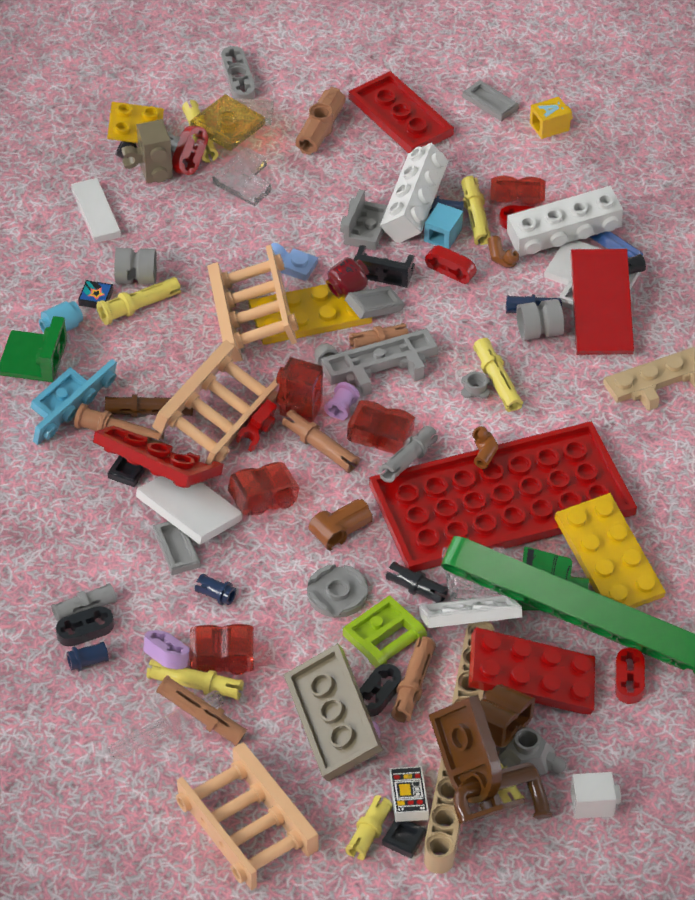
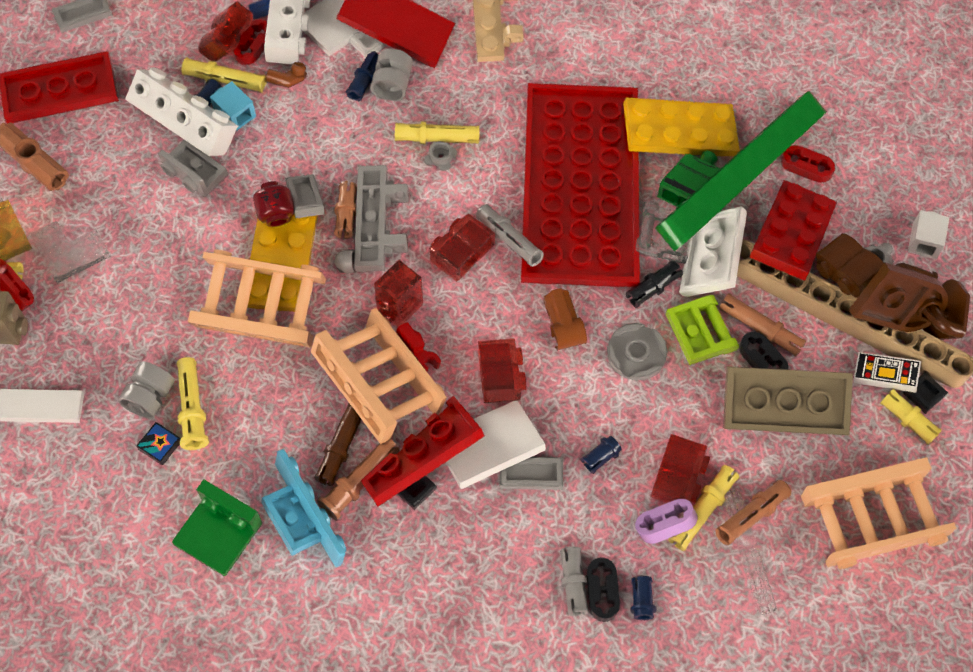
camera: 70 degrees left, 15 degrees up
medium azure brick [39,301,83,333] -> none
light blue plate [267,243,318,281] -> none
nougat pin [282,410,360,473] -> none
lavender bush [324,382,360,421] -> none
black hinge [354,245,415,288] -> none
red beam [425,245,477,284] -> none
dark orange arm [472,426,498,469] -> none

